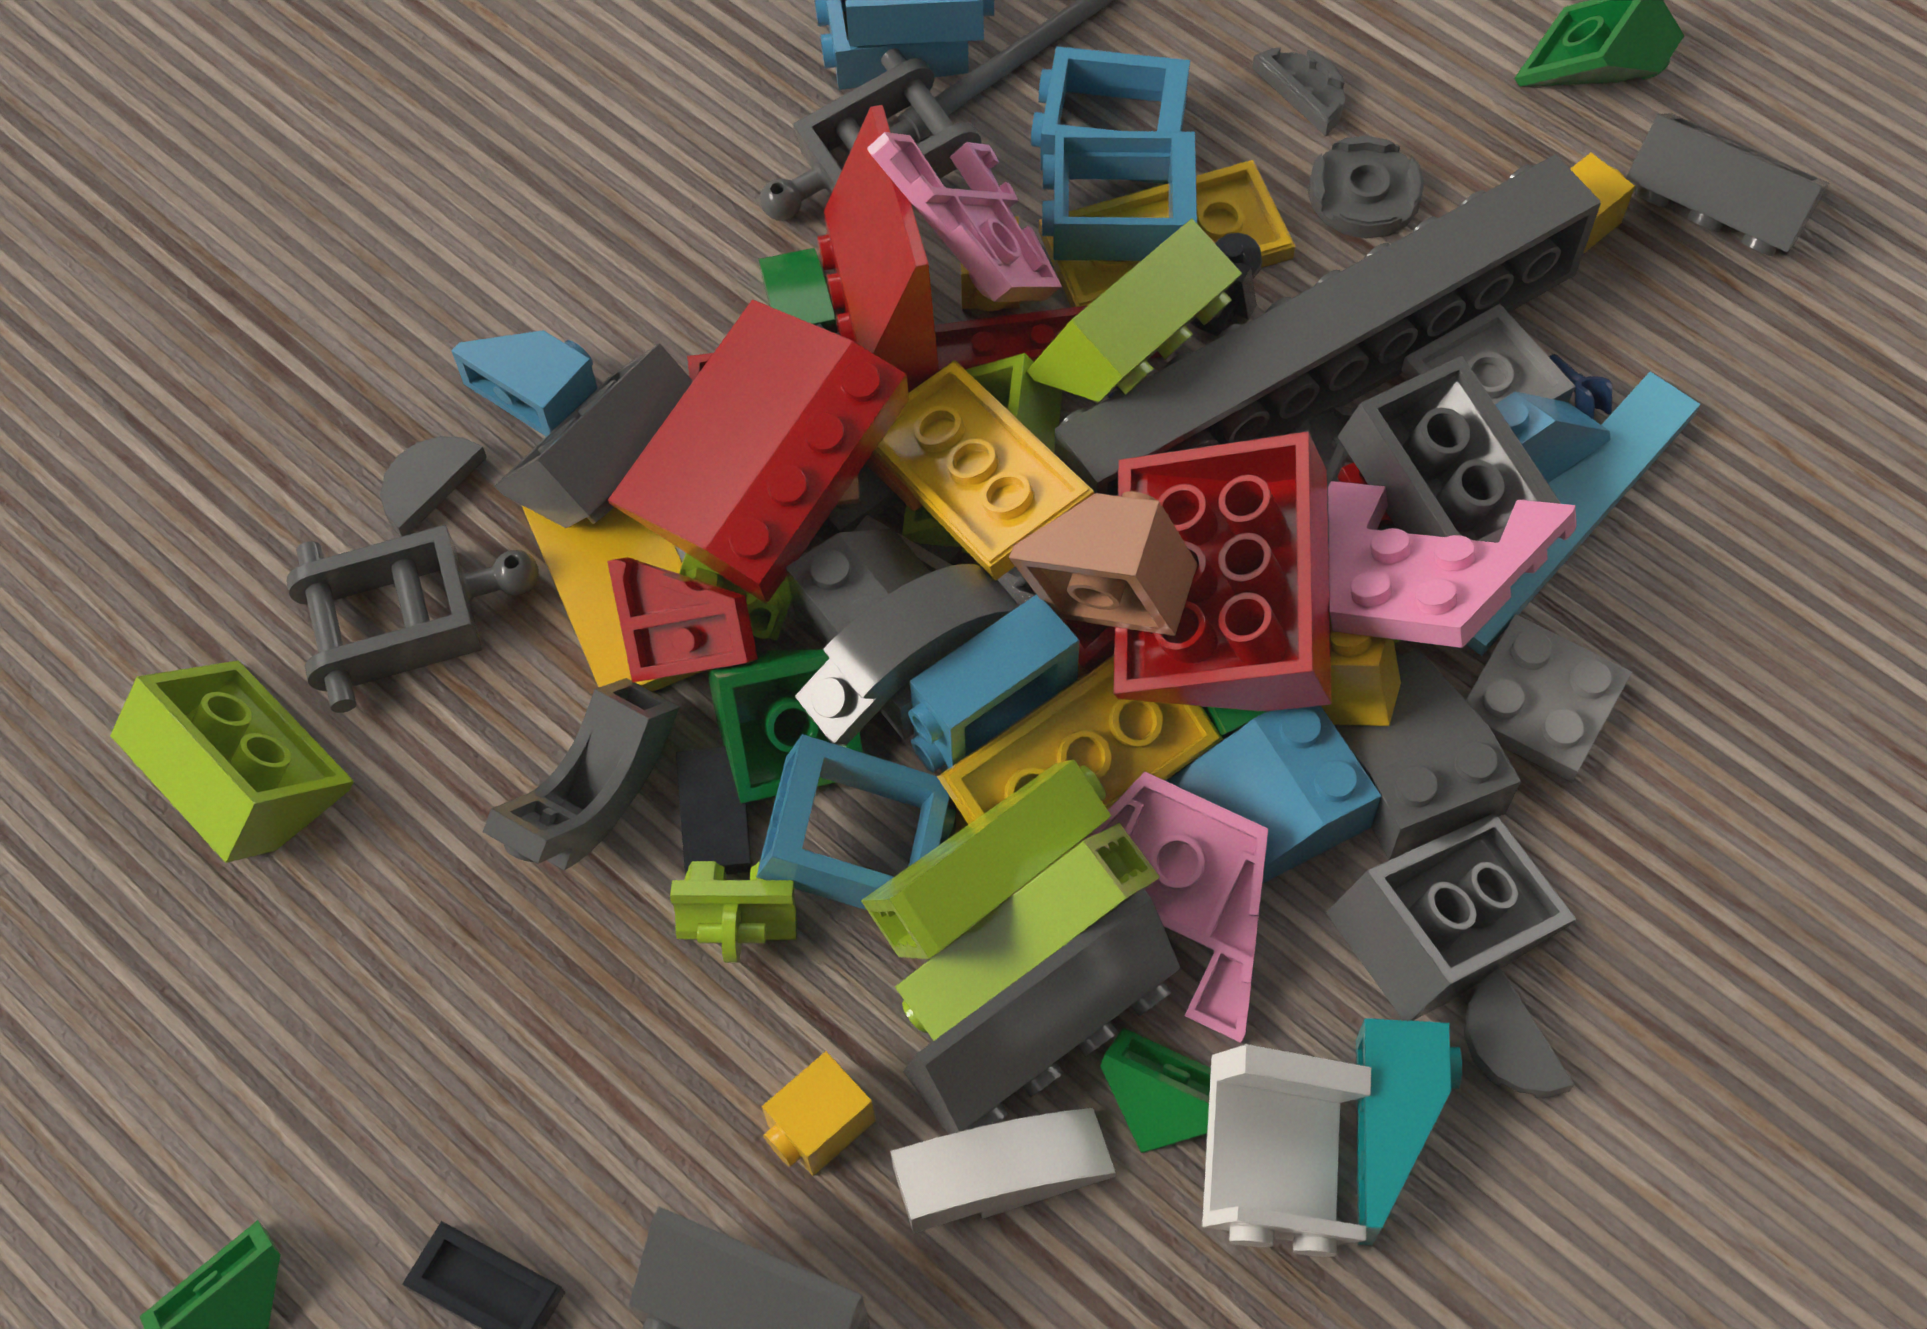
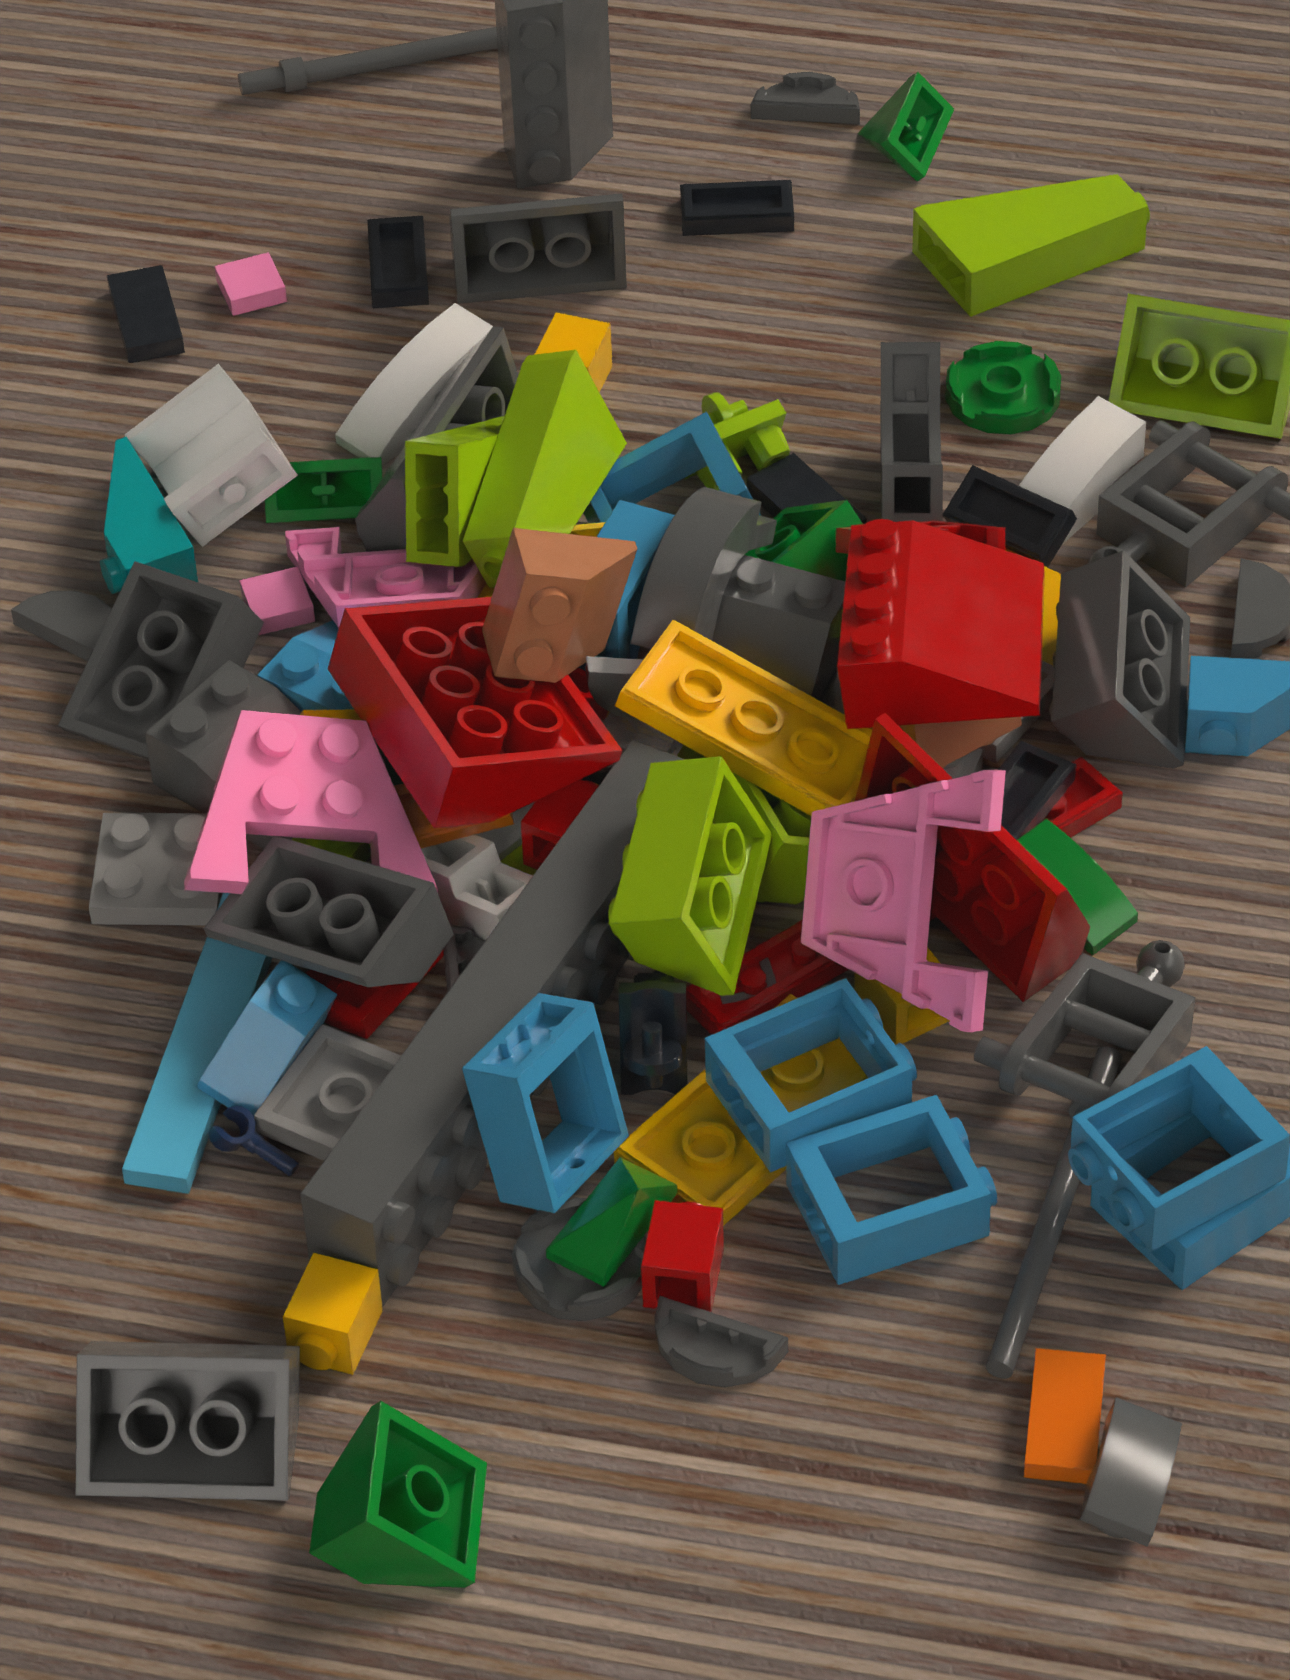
camera: 150 degrees right, 15 degrees down
none -> bright pink tile [240,566,315,635]
none -> dark azure window [462,993,629,1213]
none -> green slope [546,1157,678,1287]
none -> red brick [641,1200,724,1312]
none -> lime slope [912,174,1150,317]
none -> black tile [943,465,1077,568]
none -> green tile [945,341,1061,435]
none -> white slope [1019,396,1146,544]

